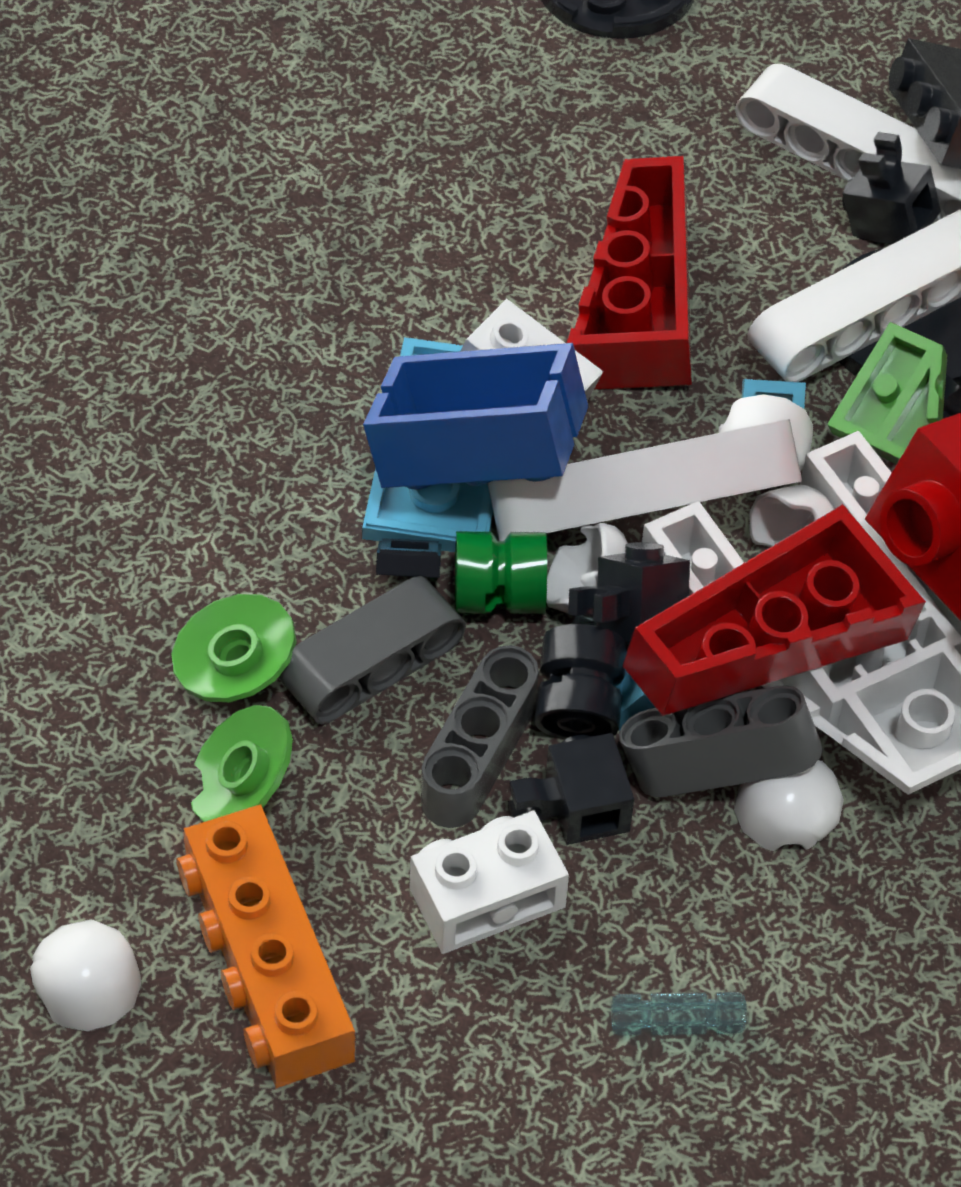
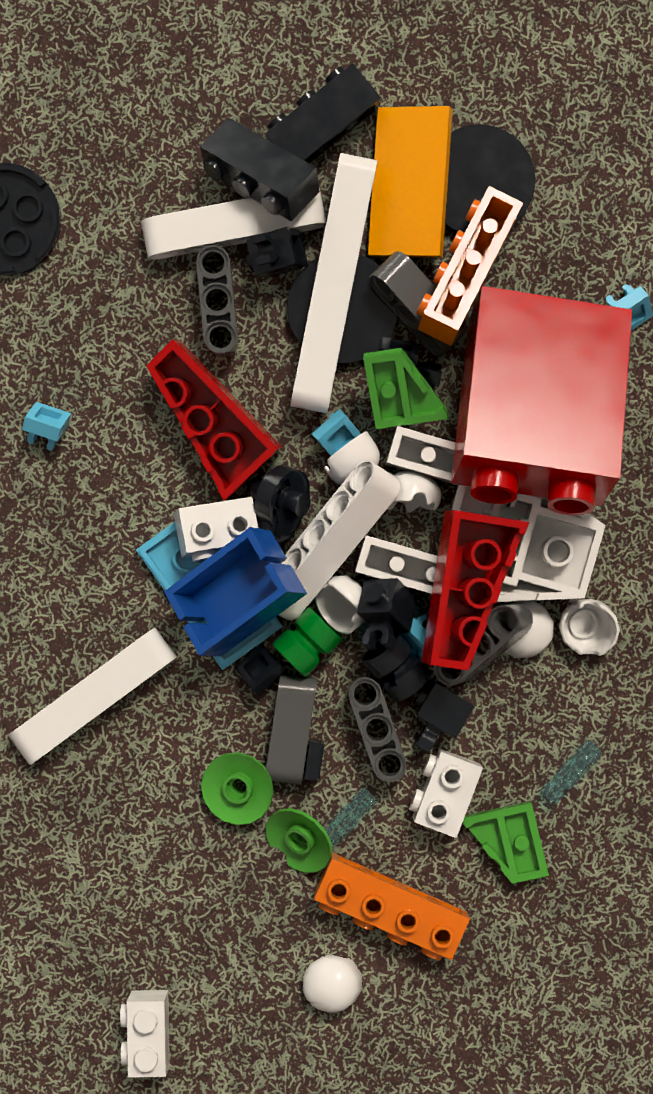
camera: 40 degrees left, 35 degrees up
none -> white beam [8,627,177,765]
none -> medium azure tile [22,402,71,450]
none -> dark grey beam [196,245,239,358]
none -> black pin [246,465,311,552]
none -> black tile [304,738,324,781]
none -> clear light blue axle [324,788,377,850]
none -> bright green wing [462,801,549,884]
none -> white hair [559,599,620,656]

